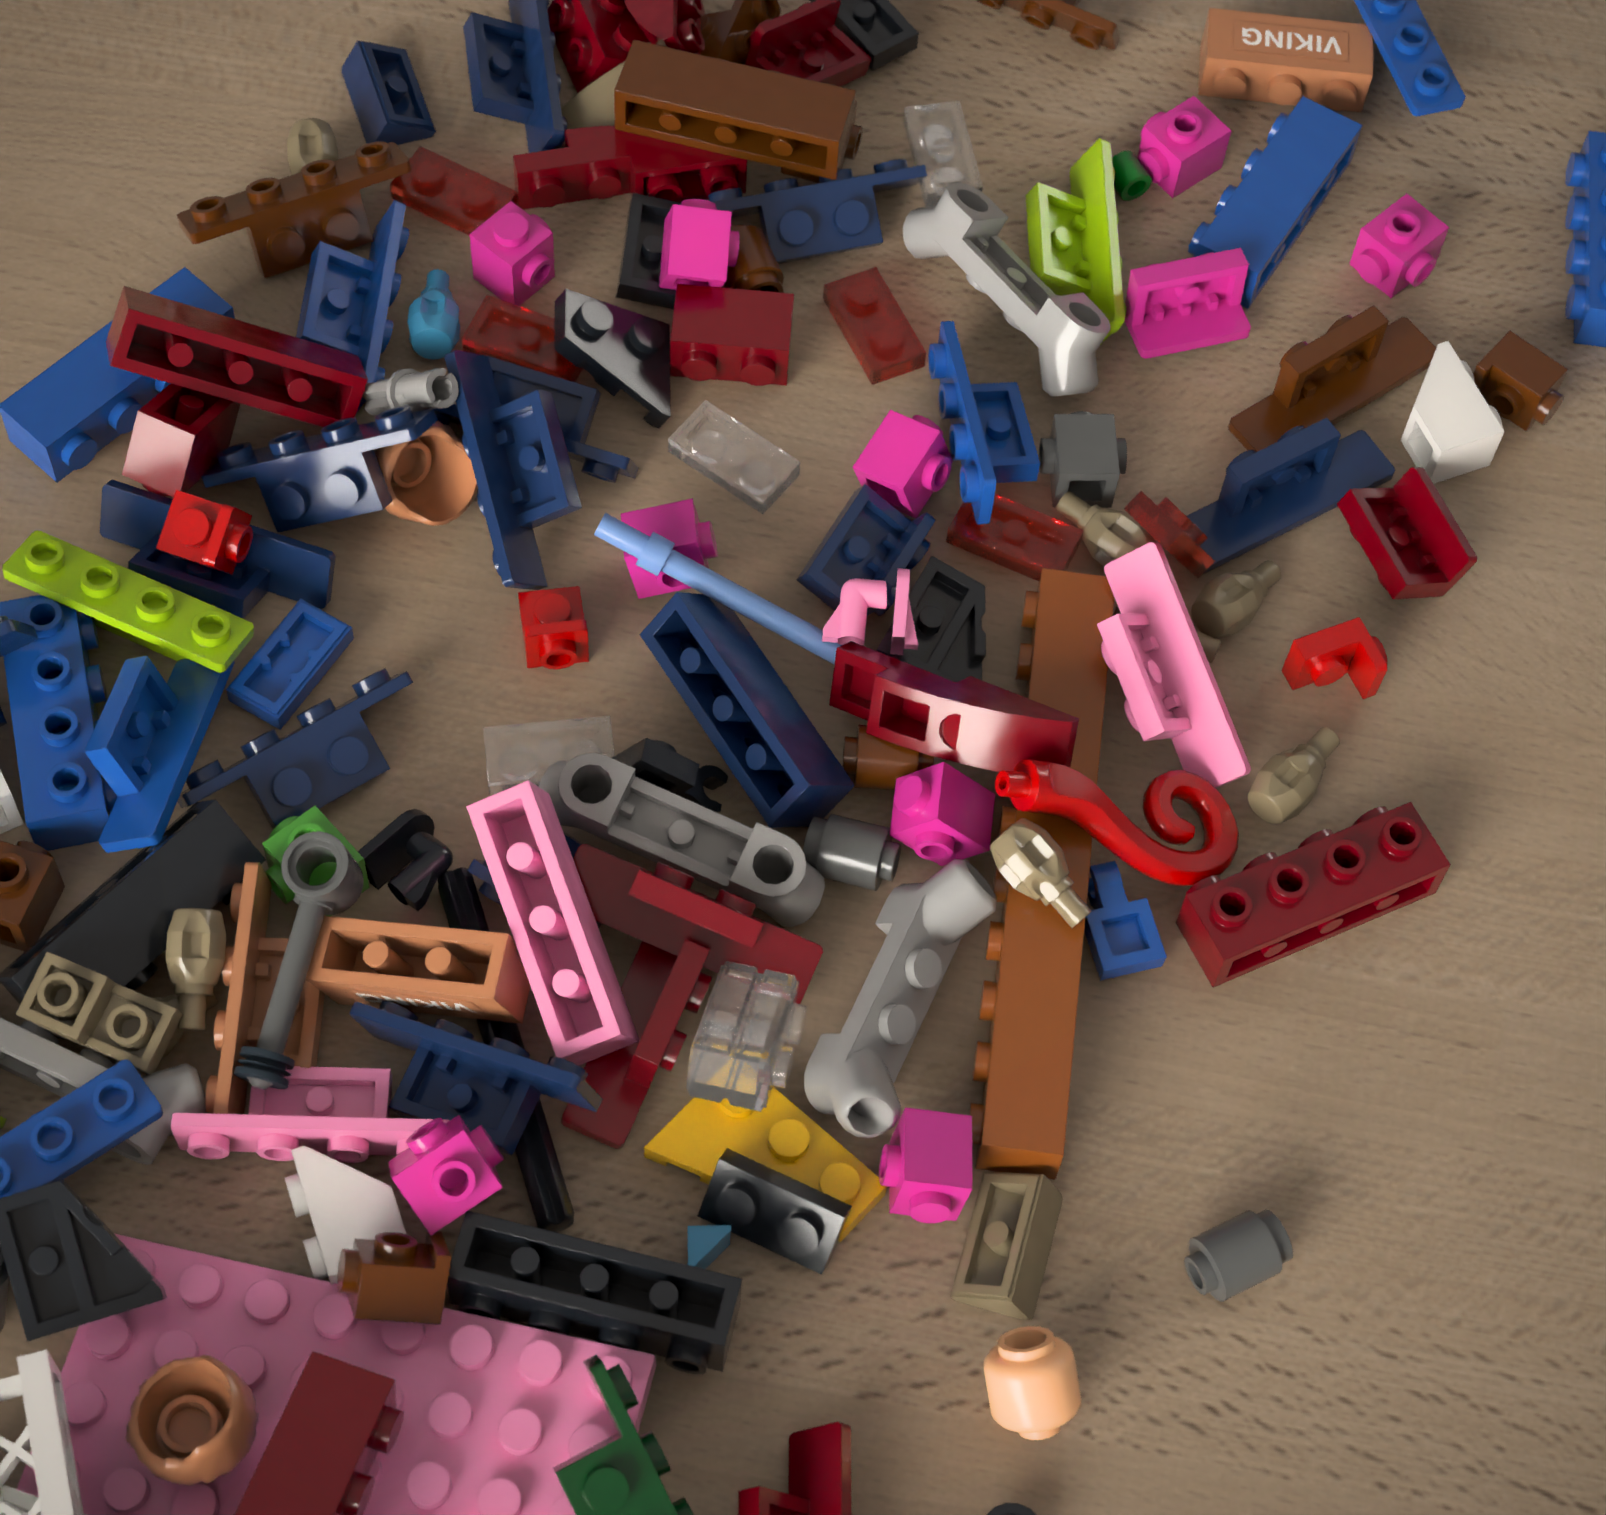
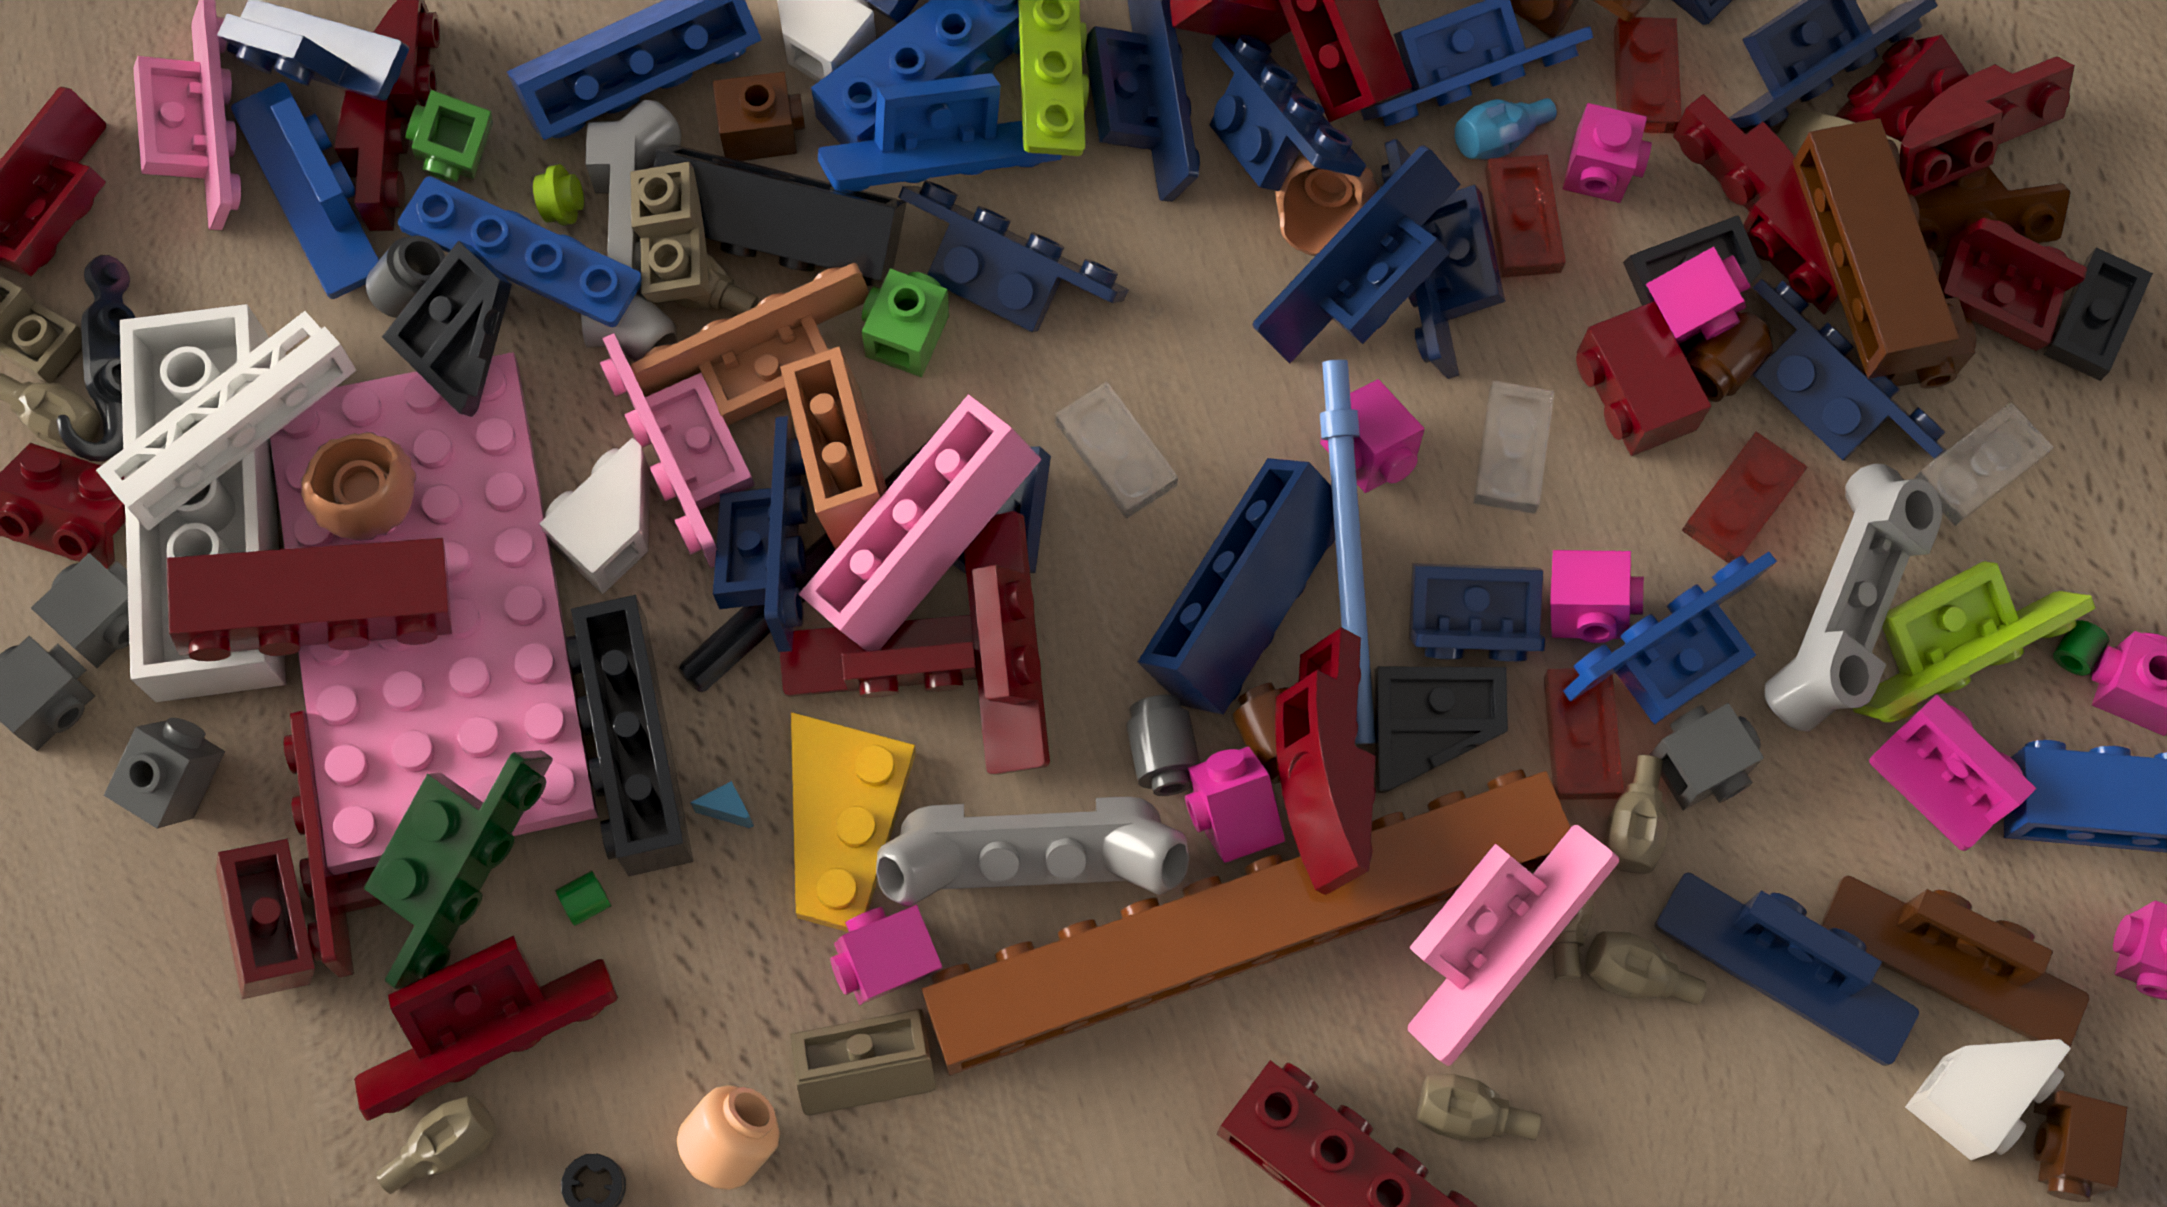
camera: 65 degrees right, 10 degrees up
red bracket [156,490,253,575] -> none
dark tan piece [166,908,226,1030] -> none
blue plate [226,599,354,730] -> none
dark grey piece [234,832,364,1090] -> none
reddish brown brick [337,1231,451,1325] -> none
black piece [358,809,453,911] -> none
light grey axle [362,368,459,415] -> none
dark pink brick [388,1115,504,1235] -> none
red bracket [518,586,589,670] -> none
light grey plate [539,752,825,927] -> none
black wing [554,289,671,428] -> none
black plate [612,738,728,813] -> none
clear brick [686,961,807,1111] -> none
black plate [697,1148,852,1275] -> none
bright pink piece [822,568,918,655] -> none
dark tan piece [990,818,1092,928] -> none
red plant [995,759,1239,886] -> none
blue plate [1084,861,1167,981] -> none
clear red plate [1124,491,1215,578] -> none
red bracket [1281,617,1388,699] -> none
dark red bracket [1337,467,1477,600] -> none
none -> green piece [555,870,612,926]

